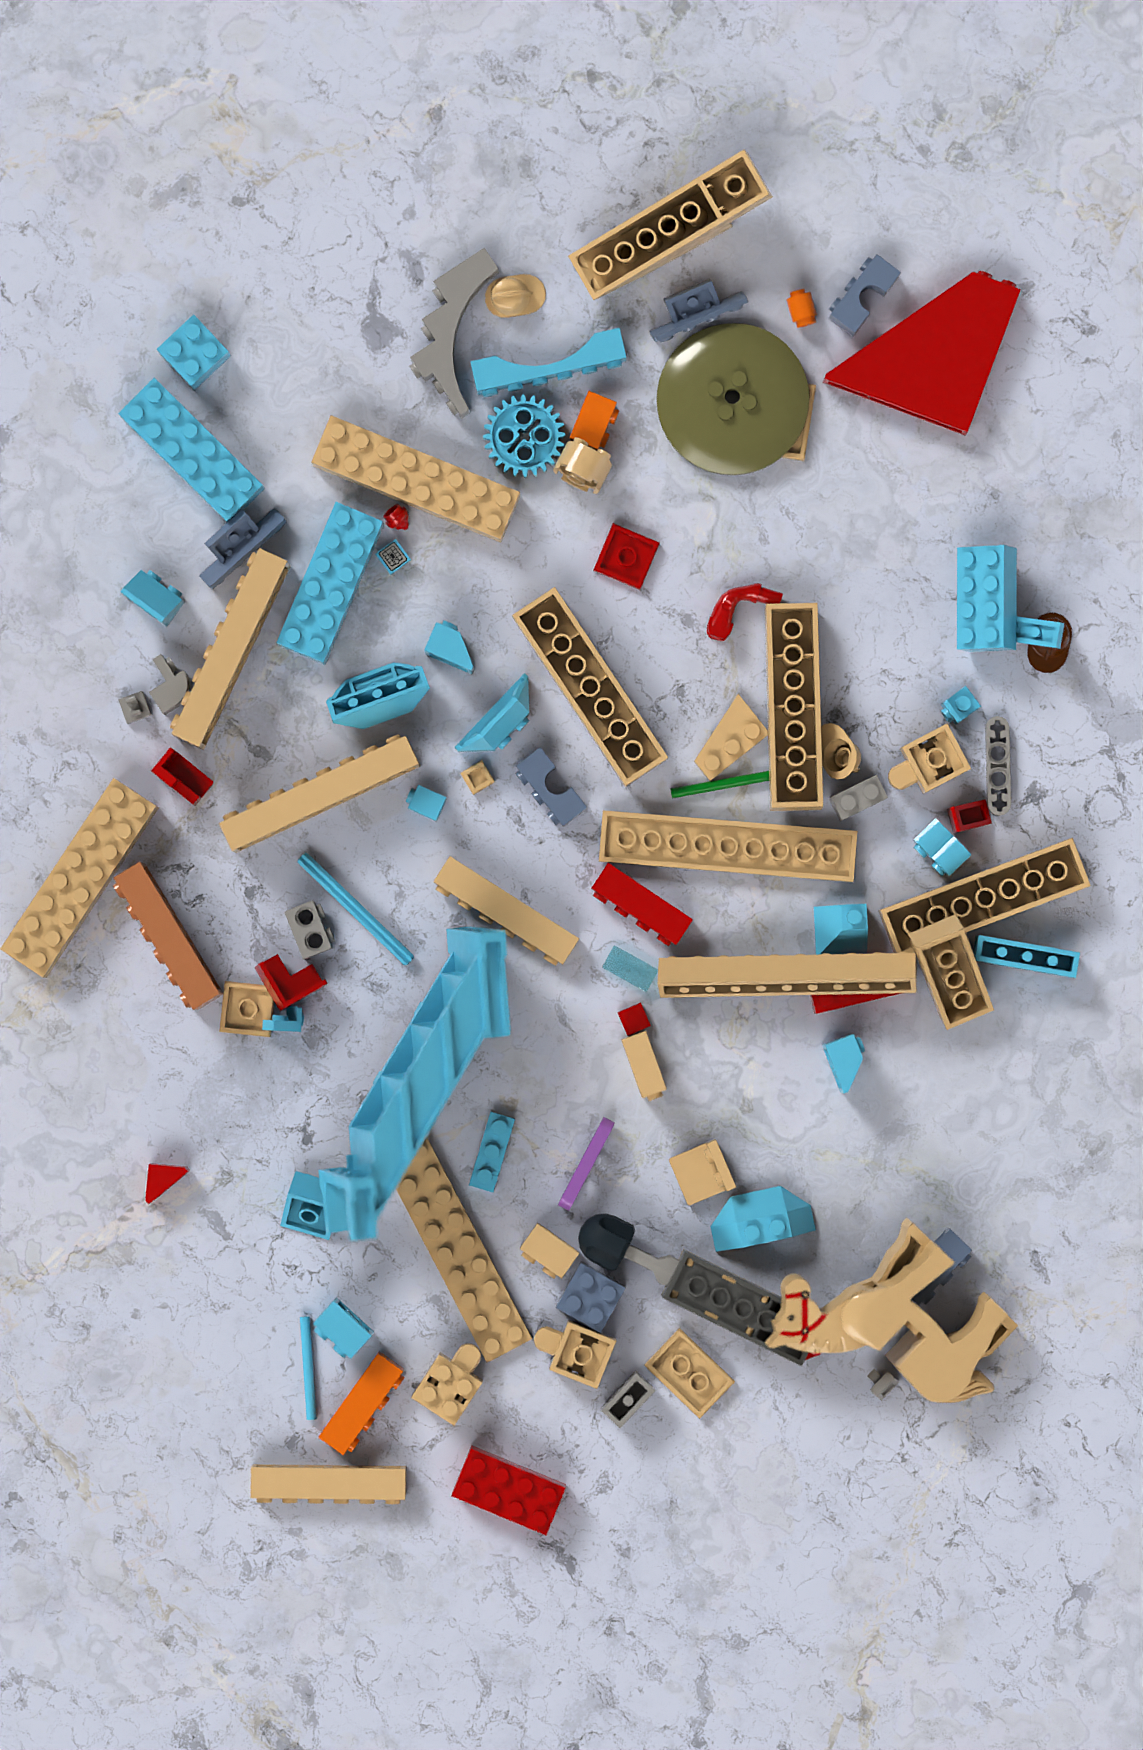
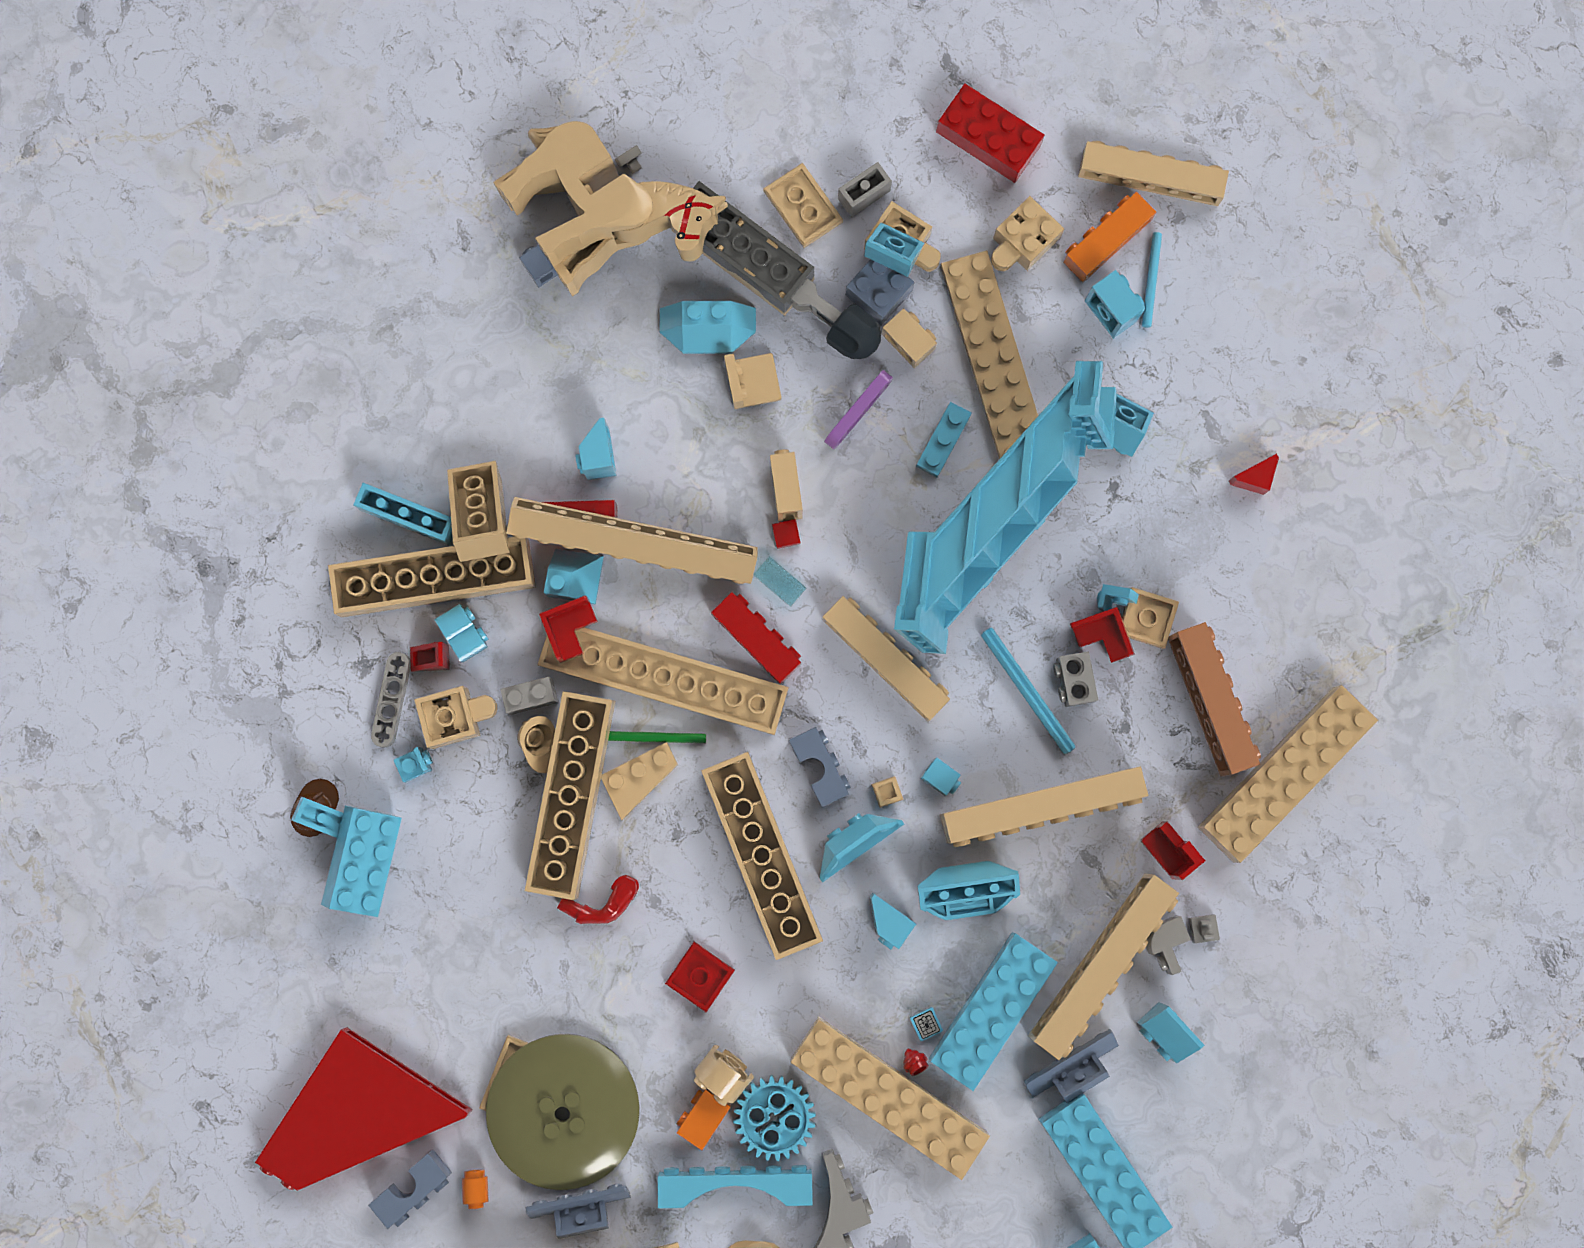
camera: 165 degrees left, 5 degrees down
none -> red panel [539,596,598,663]
none -> medium azure slope [864,223,925,277]

